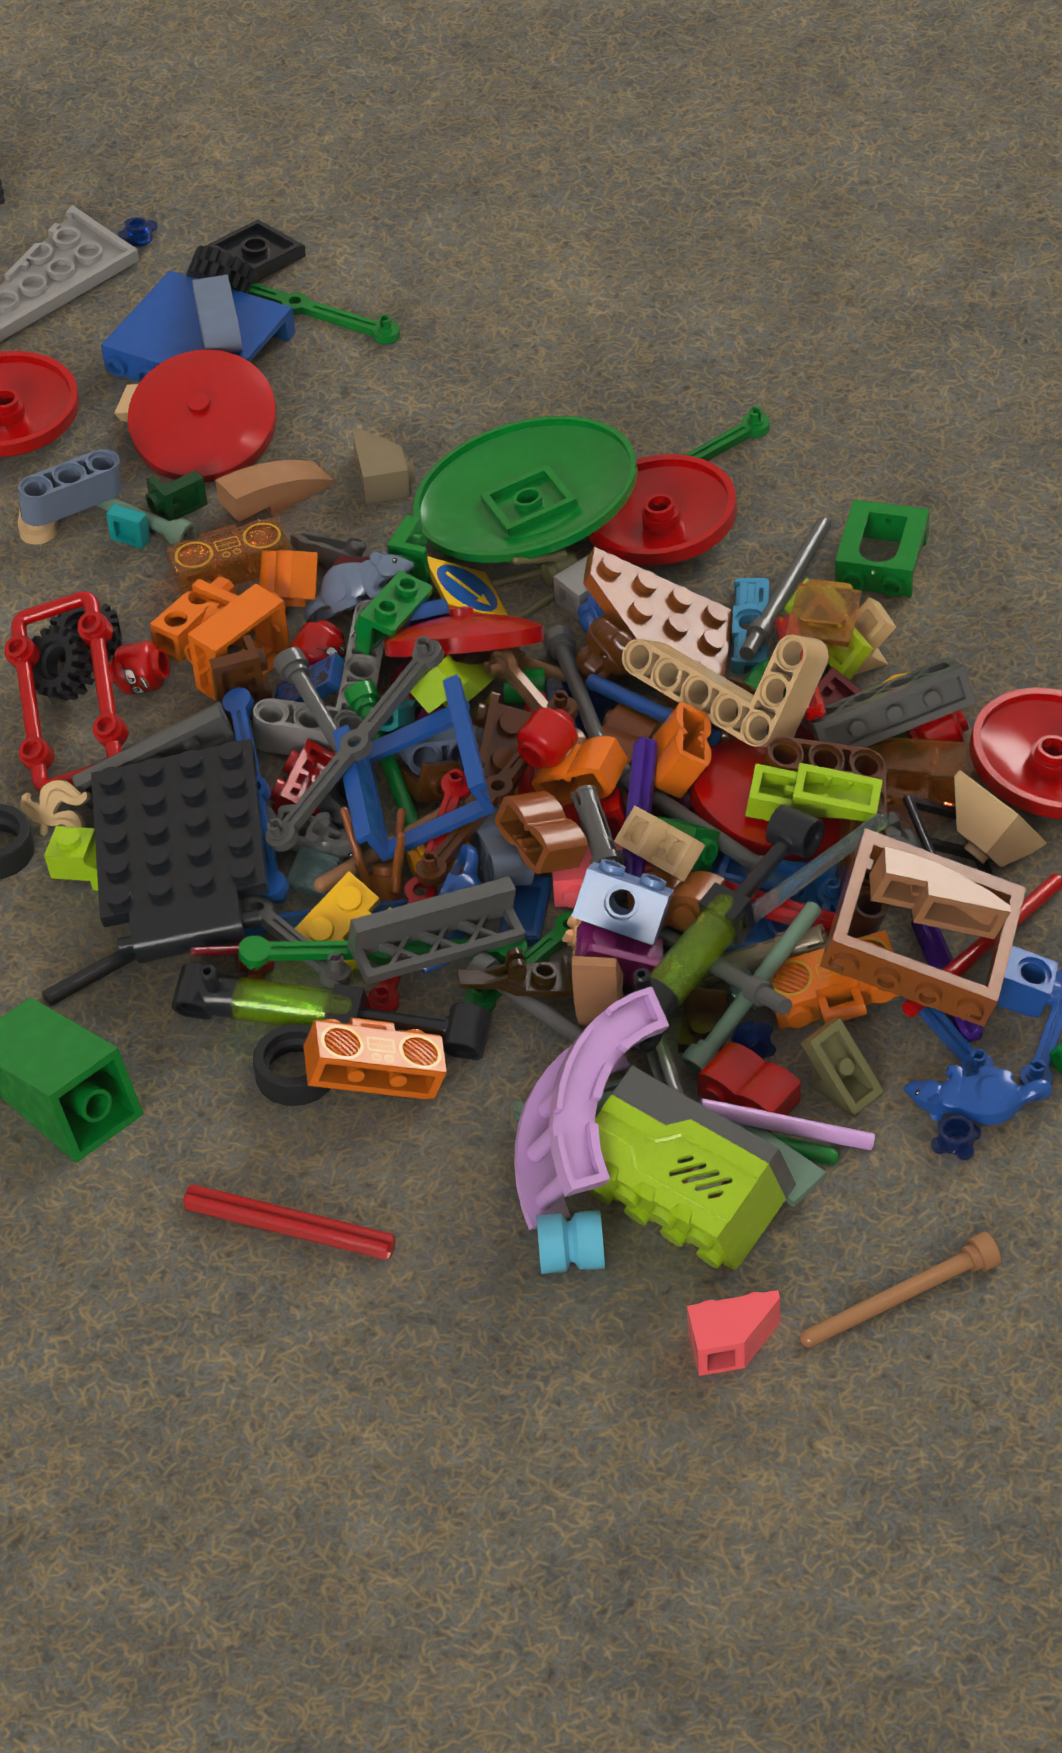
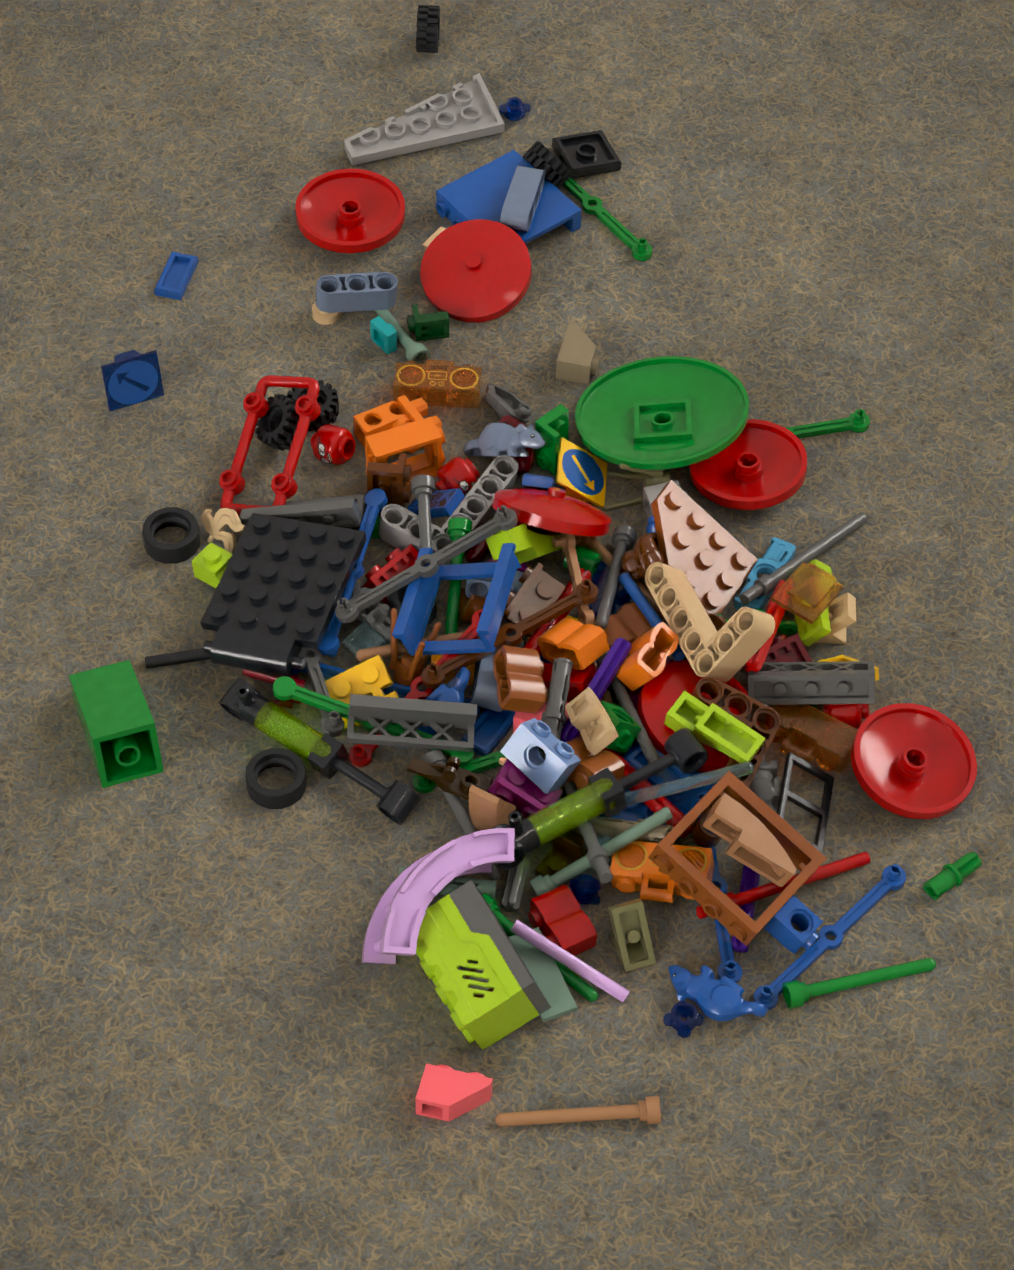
camera: 20 degrees right, 5 degrees up
red axle [183,1184,396,1260] -> none
medium nougat slope [215,460,335,522] -> none
orange brick [259,550,318,607] -> none
orange piece [303,1017,447,1099] -> none
green bracket [354,570,433,656] -> none
teal bar [380,700,421,732] -> none
red head [516,707,578,769] -> none
medium azure wheel [536,1209,605,1274] -> none
green panel [835,499,930,597] -> none
tan slope [954,770,1047,867] -> none

